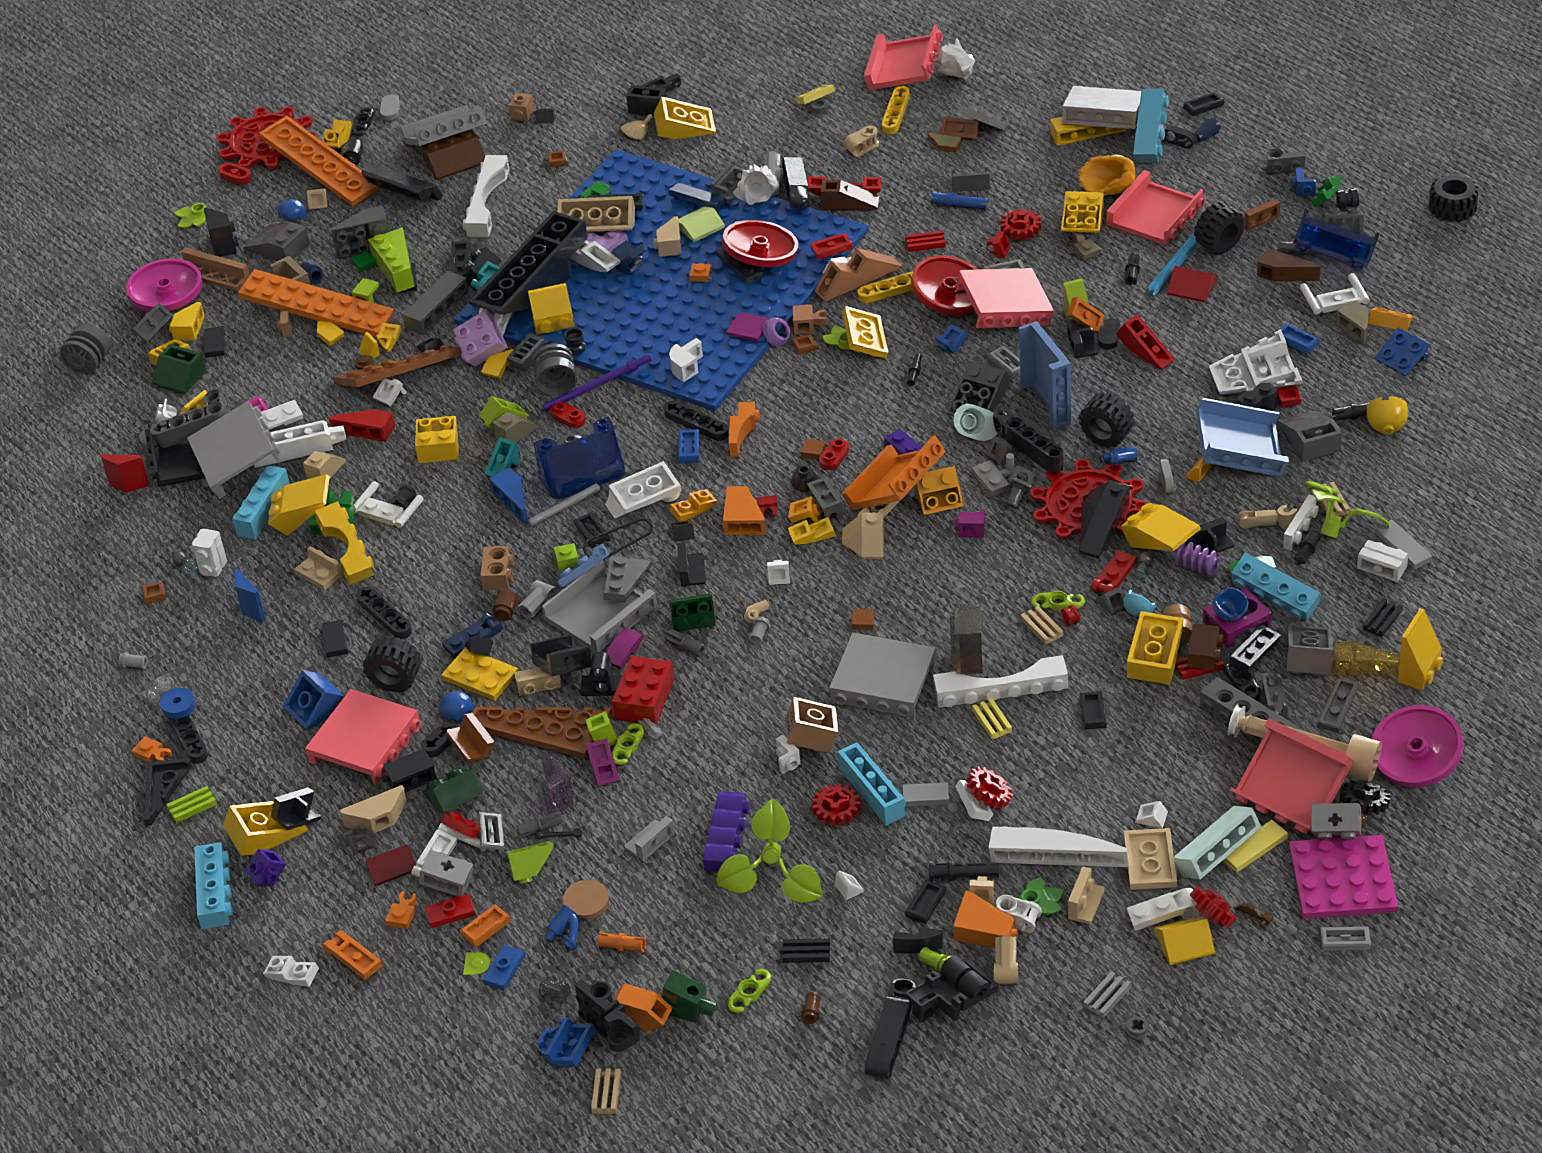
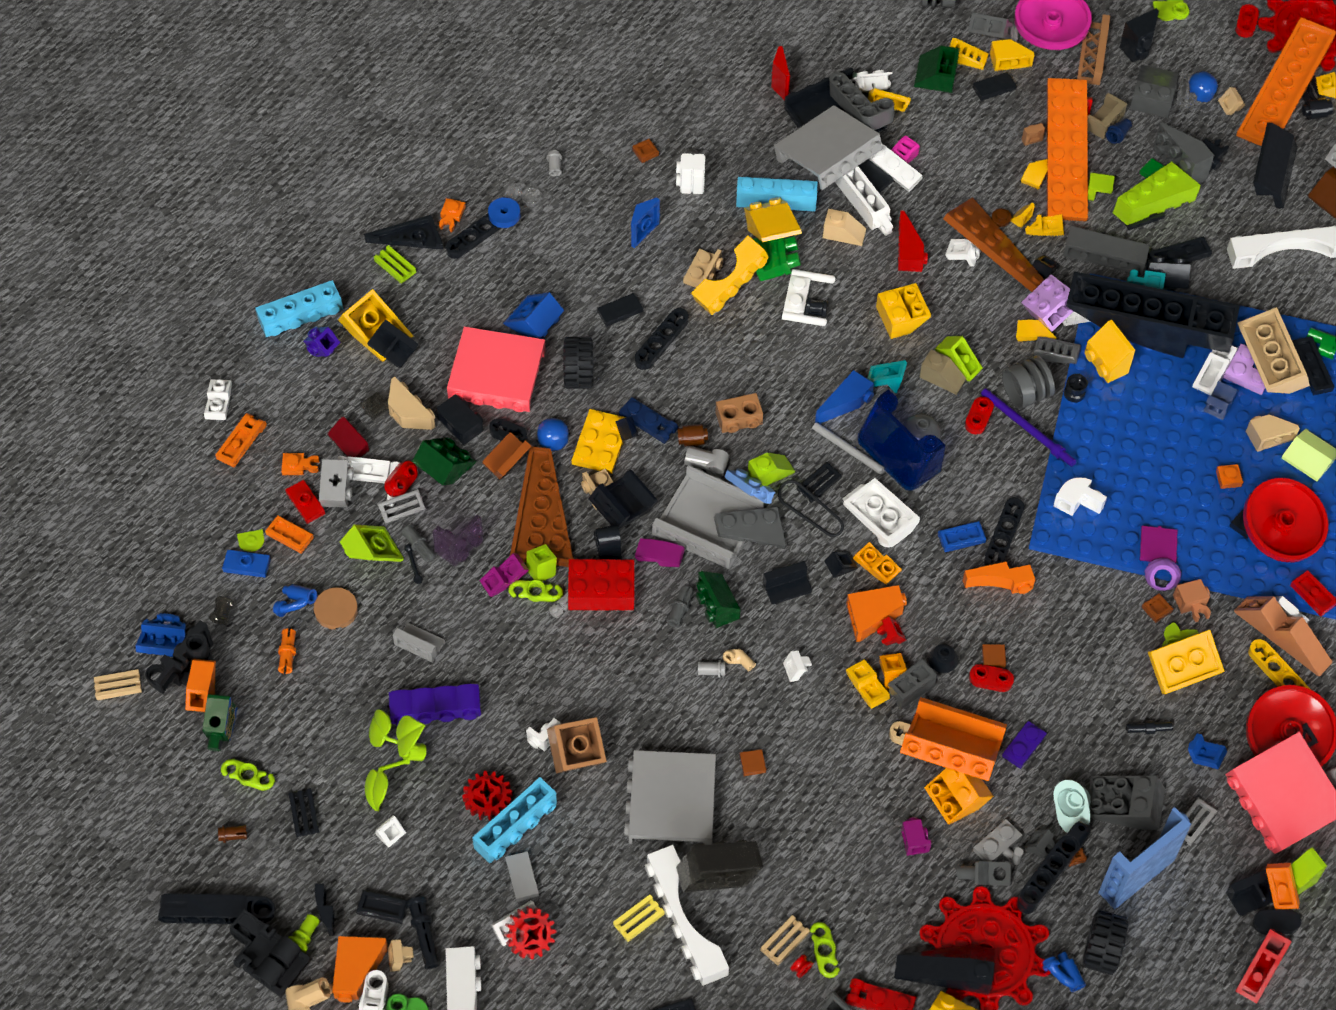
camera: 70 degrees right, 15 degrees up
tan slope [842,513,884,559] -> none

